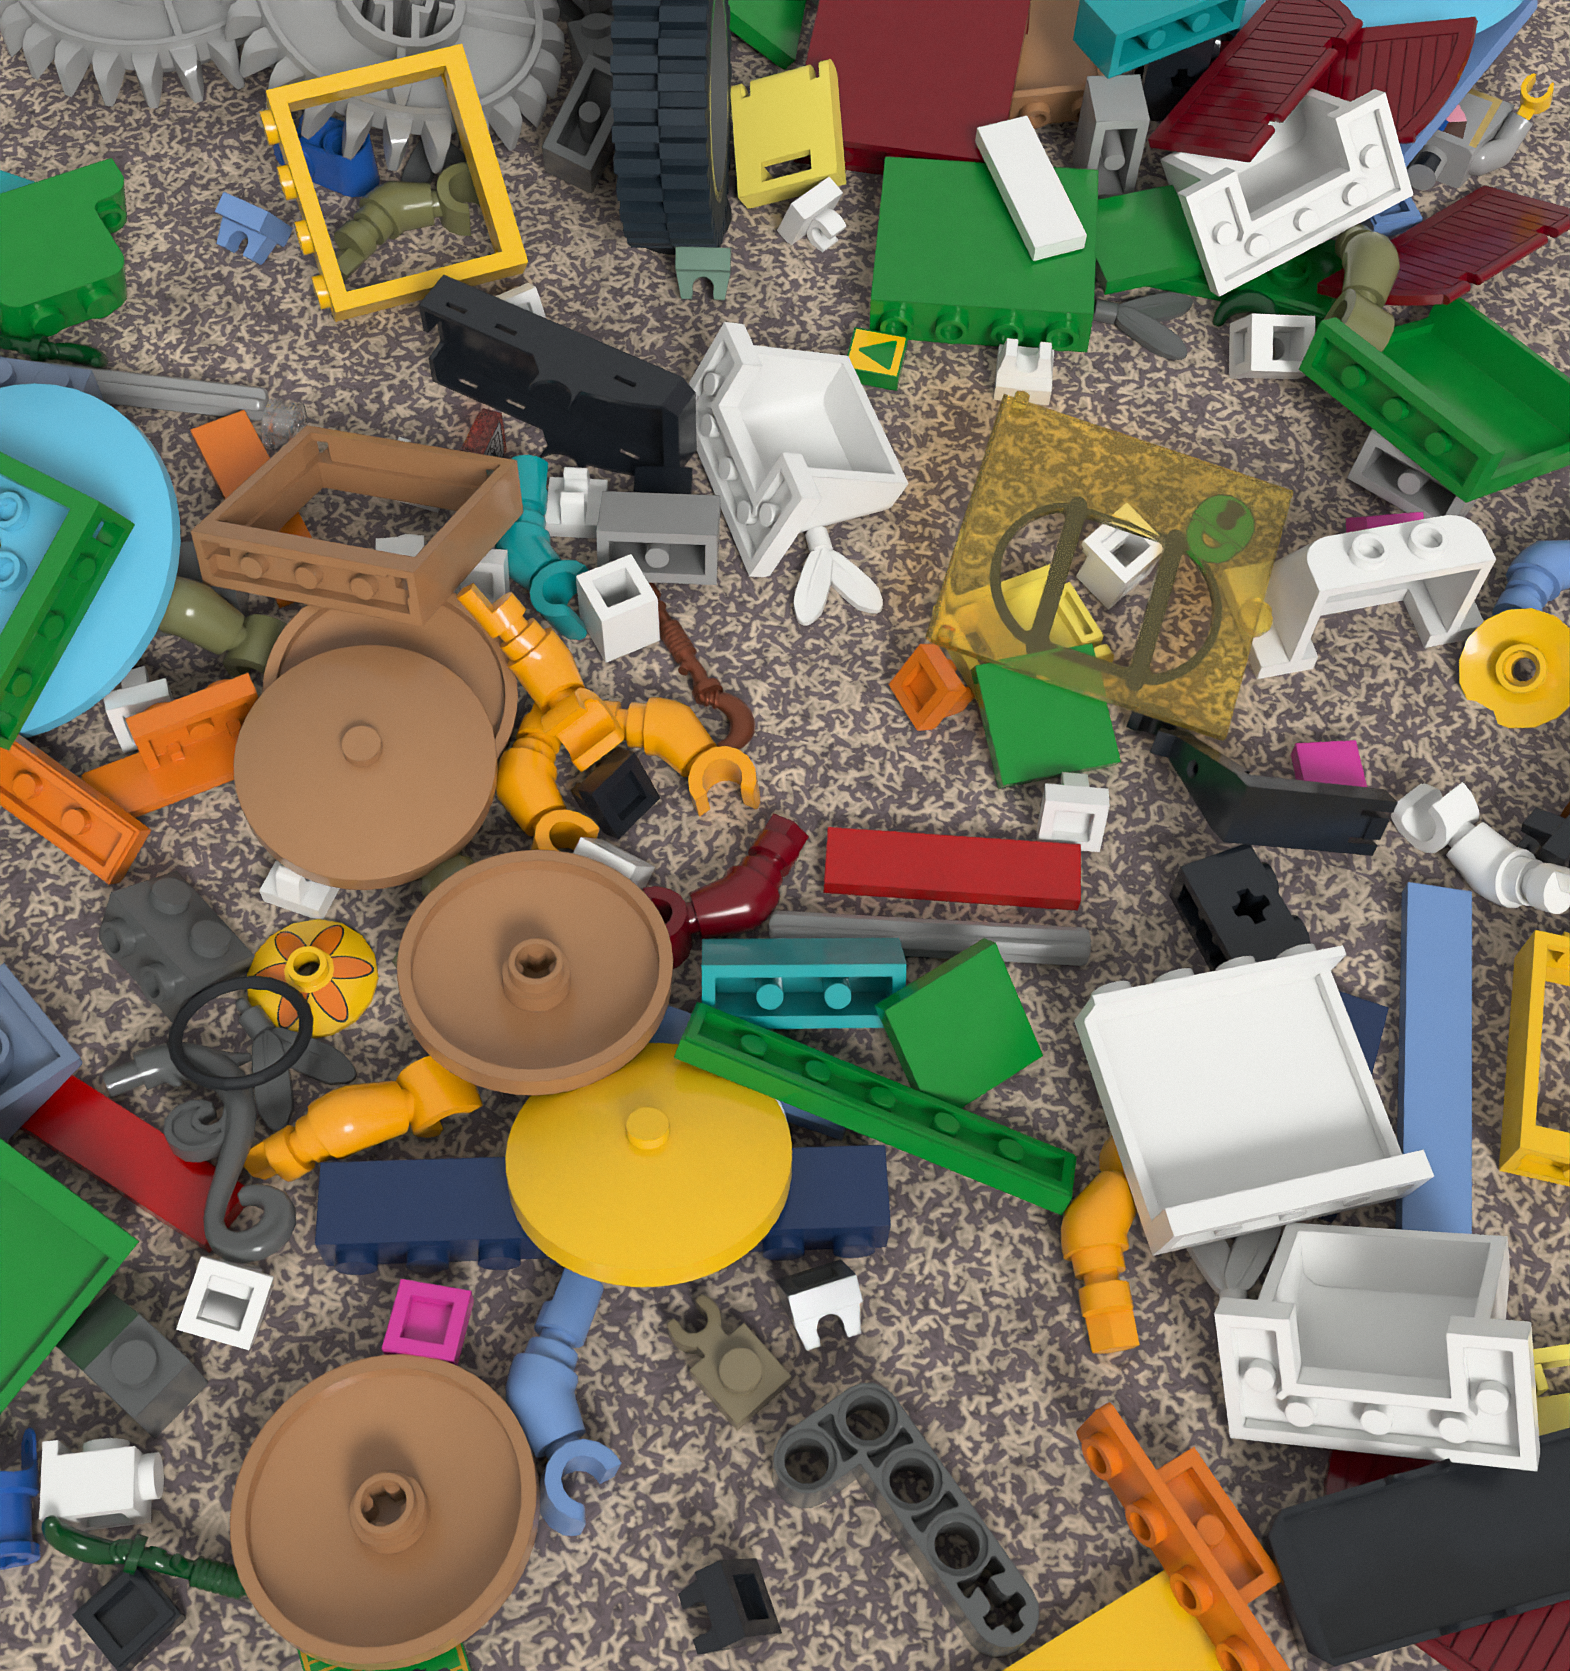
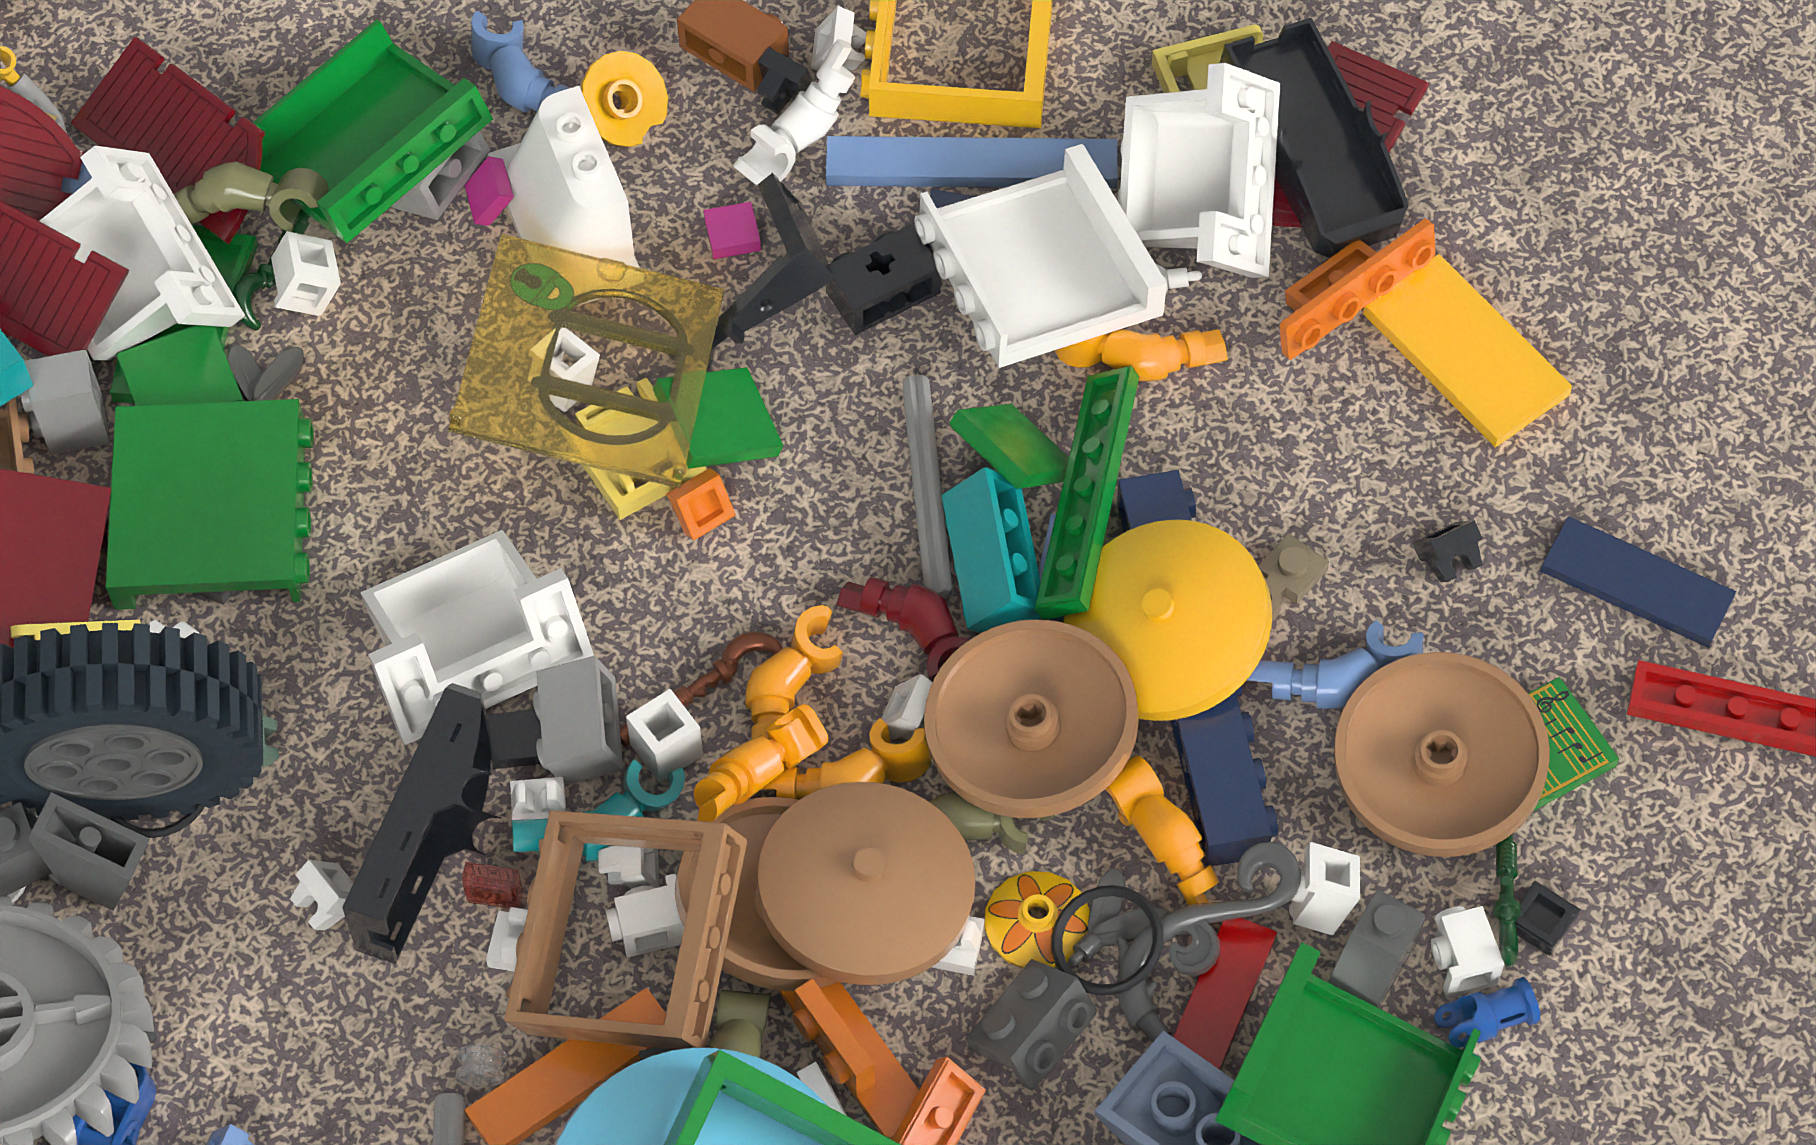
camera: 95 degrees left, 0 degrees up
yellow window [259,44,528,322] -> none
olive piece [334,162,480,281] -> none
dark pink tile [382,1279,474,1366] -> none
black tile [570,747,660,839] -> none
dark grey beam [772,1383,1039,1658] -> none
tile [774,1259,863,1351] -> none
white piece [794,526,883,626] -> none
red tile [823,827,1081,911] -> none
tile [847,327,909,391] -> none
white tile [975,116,1087,261] -> none
white tile [994,338,1054,405] -> none
white tile [1037,772,1110,852] -> none

